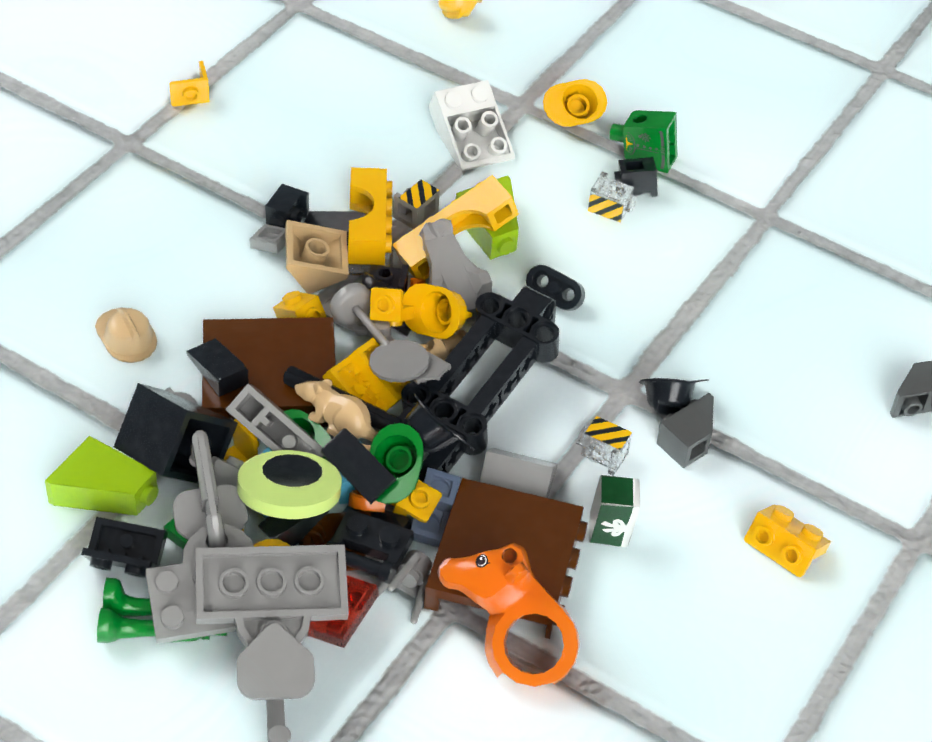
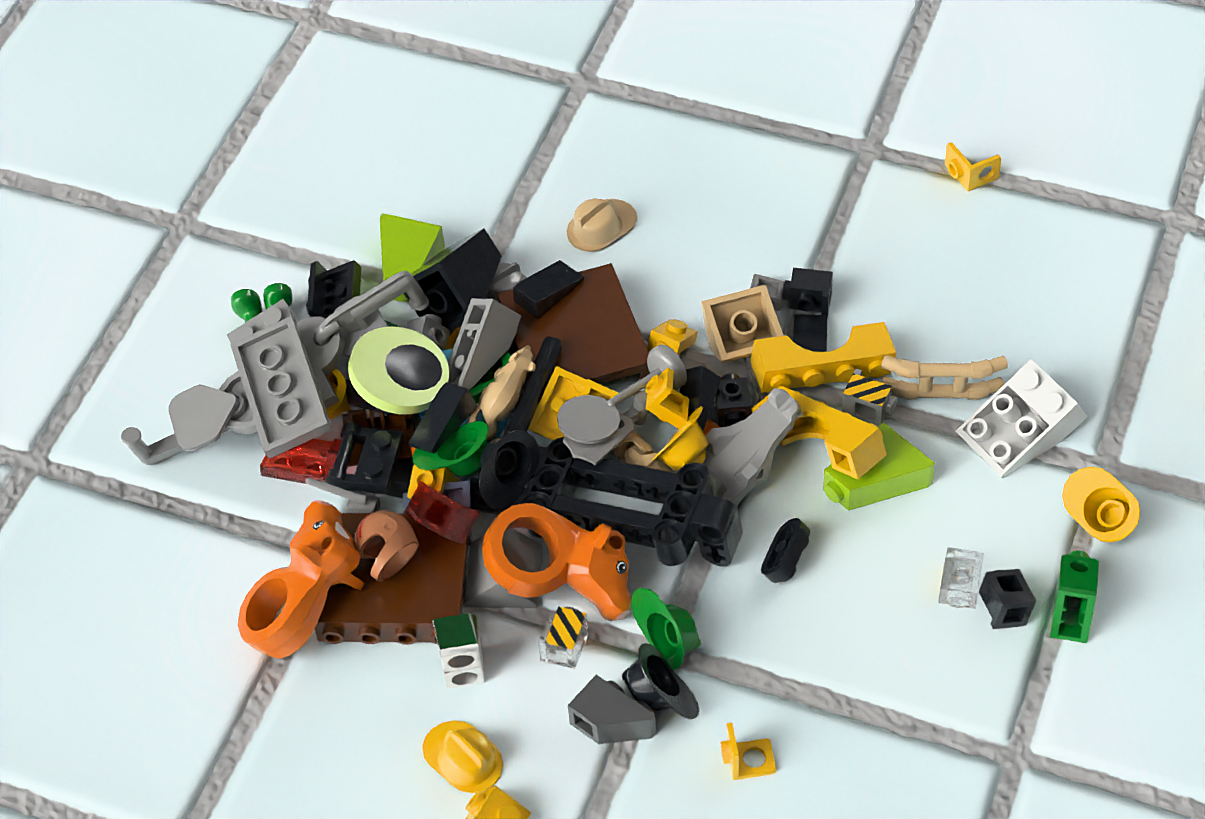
camera: 85 degrees right, 5 degrees up
none -> nougat helmet [355,510,419,582]
none -> clear red slope [404,481,480,544]
none -> yellow piece [422,720,503,793]
none -> orange animal [482,503,632,621]
none -> green piece [631,587,701,670]
none -> yellow bracket [720,722,776,780]
none -> tan piece [881,355,1008,400]

